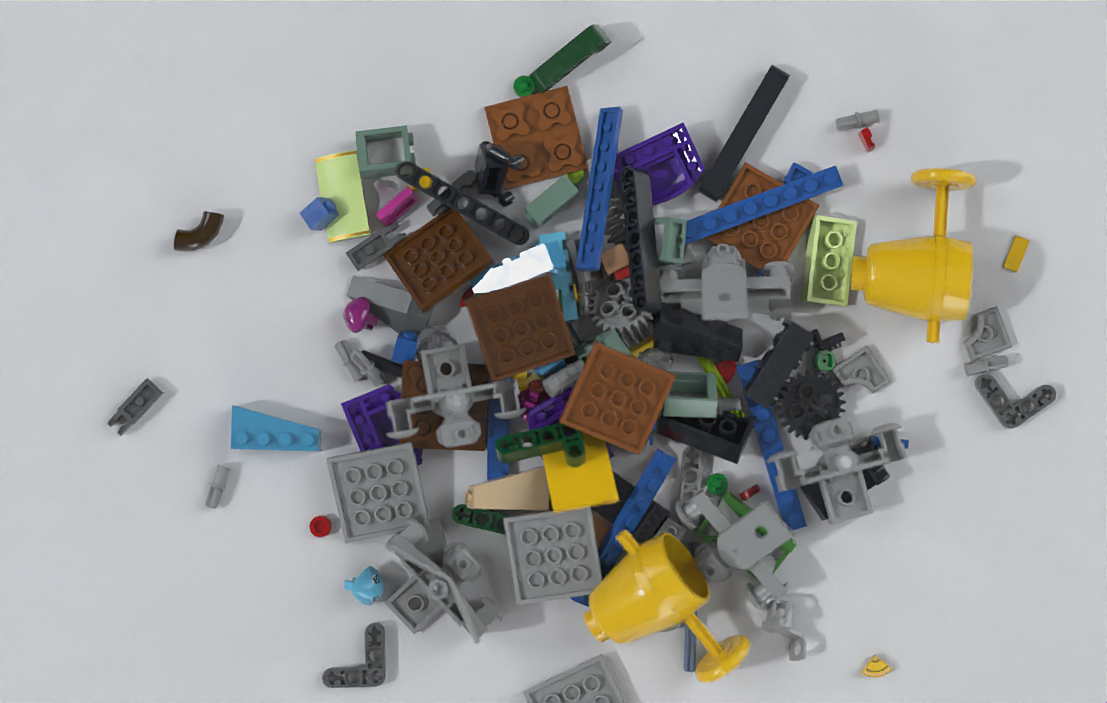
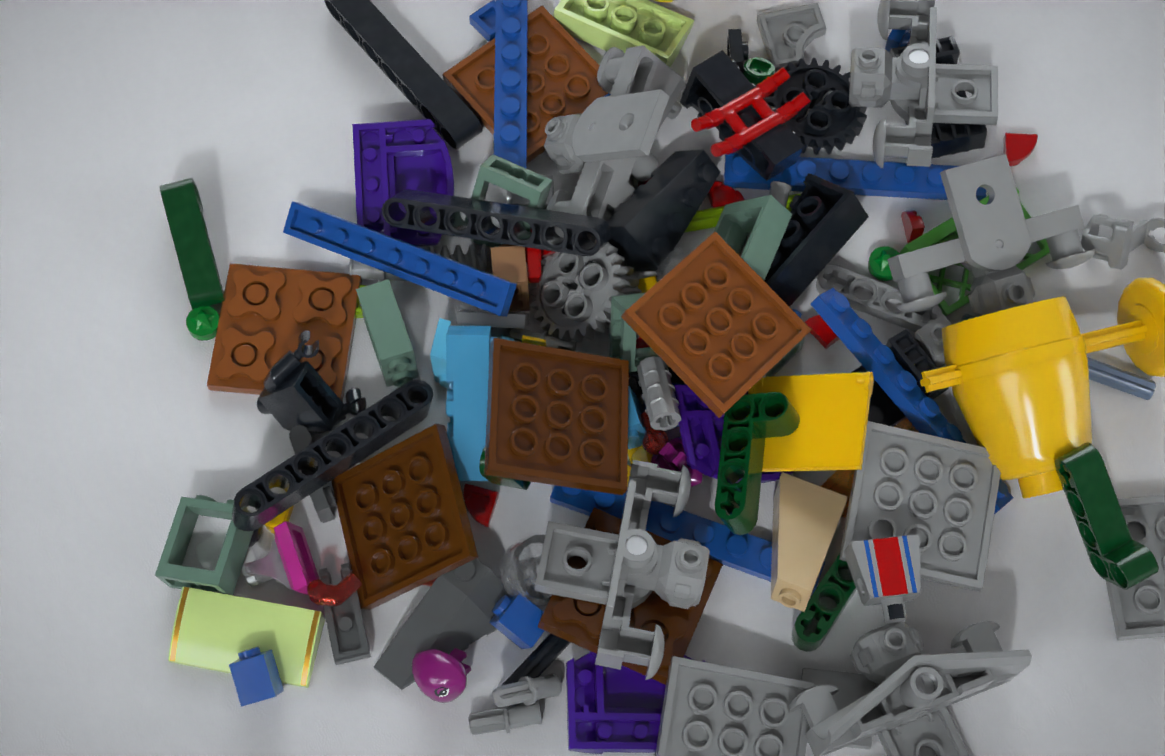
camera: 70 degrees left, 20 degrees down
none -> clear red arm [307,572,362,606]
none -> red piece [691,67,810,157]
none -> torso [844,534,921,624]
none -> red tile [1003,133,1038,166]
none -> dark green beam [1055,442,1159,590]

